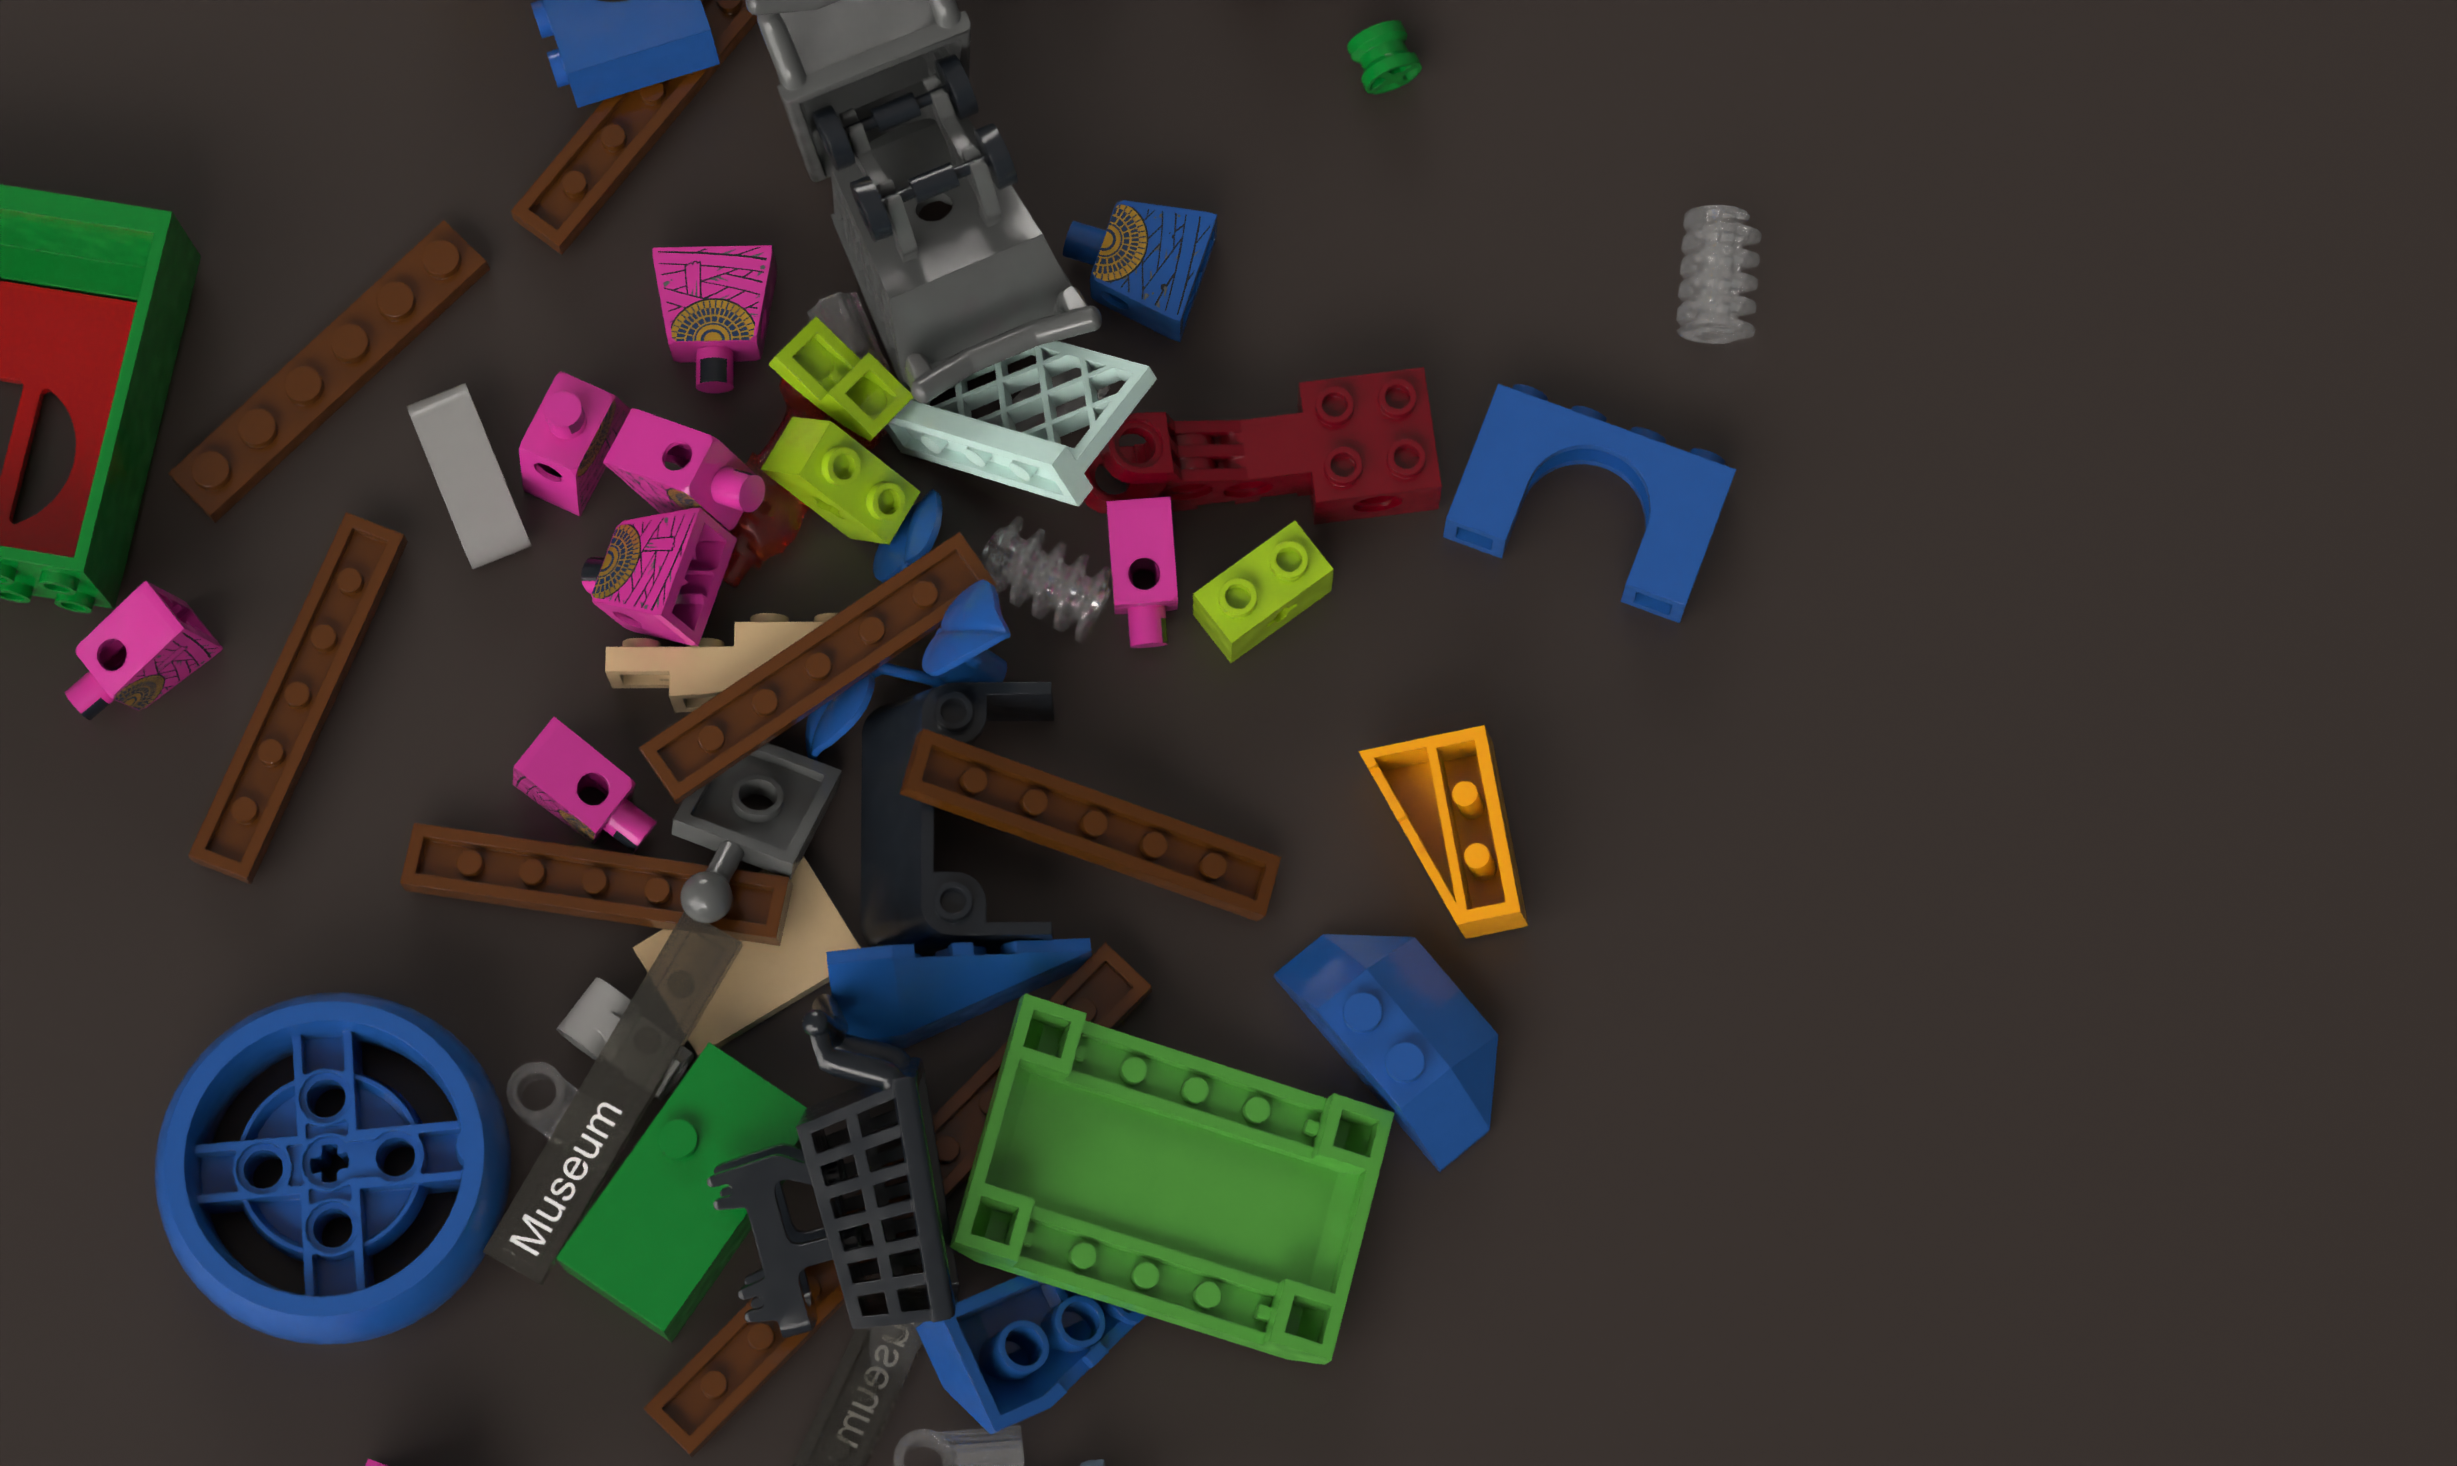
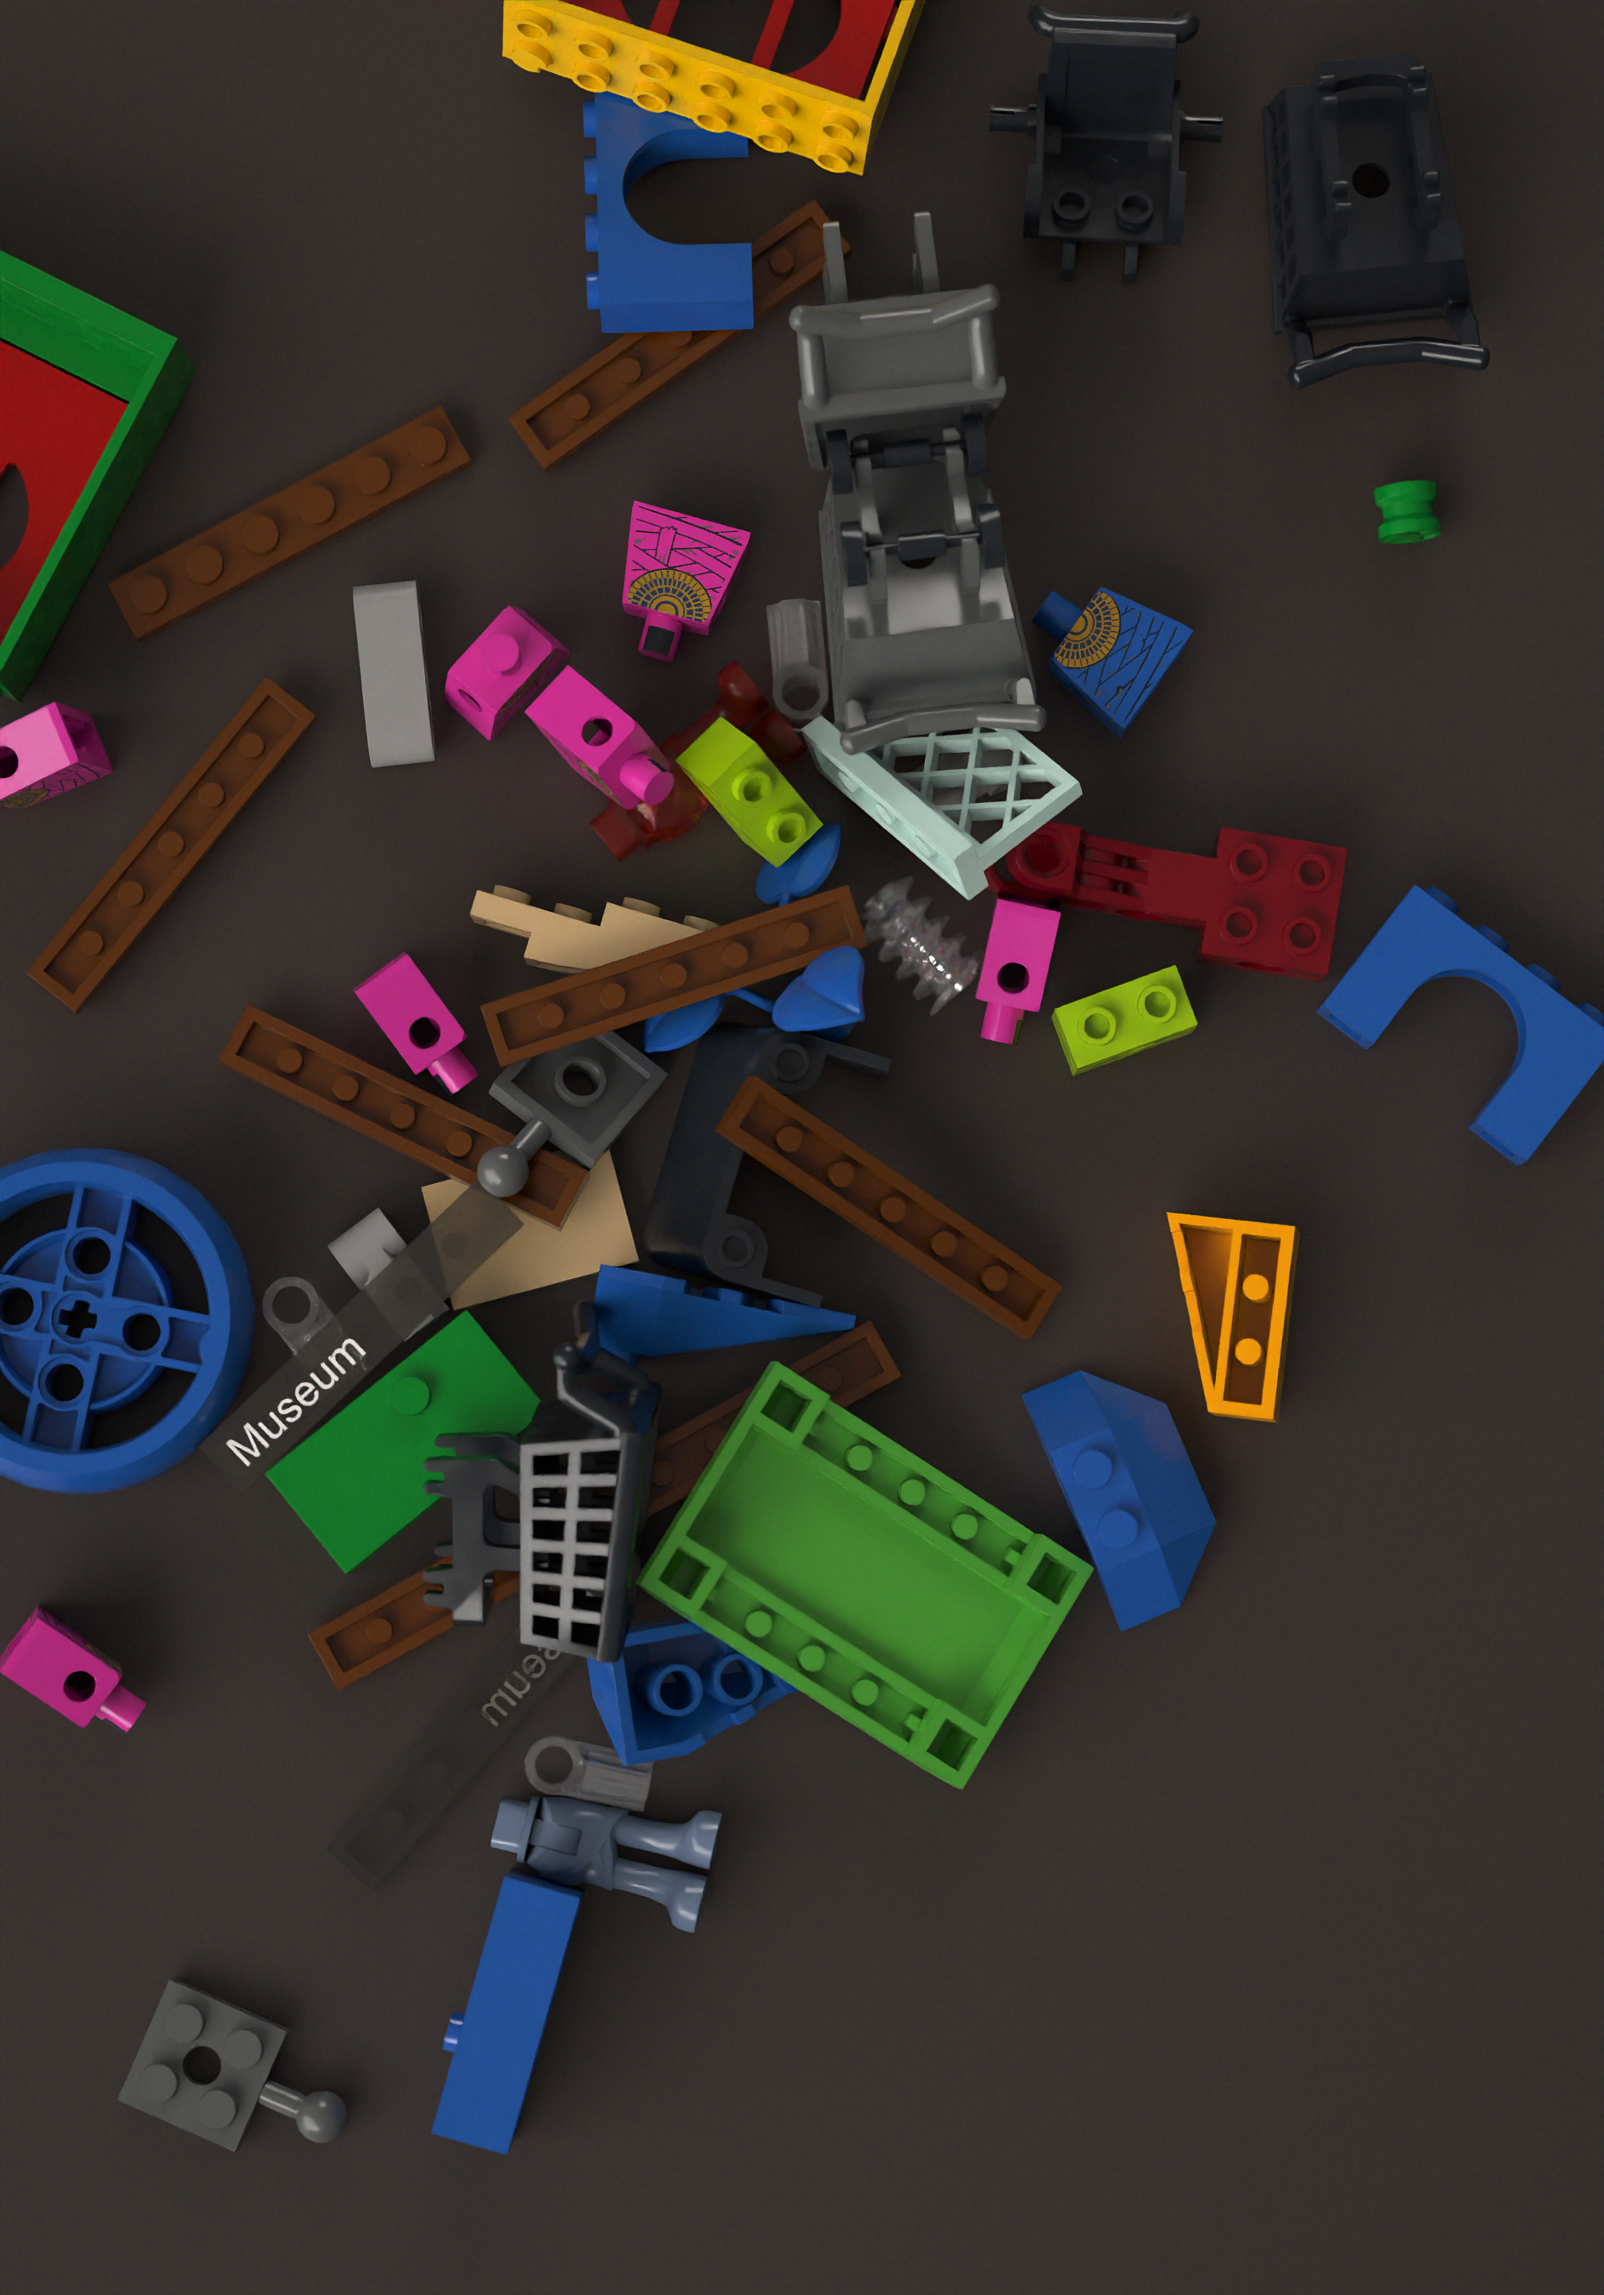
camera: 15 degrees right, 10 degrees up
dark pink torso [581,508,737,646] -> none
lime slope [768,316,913,441] -> none

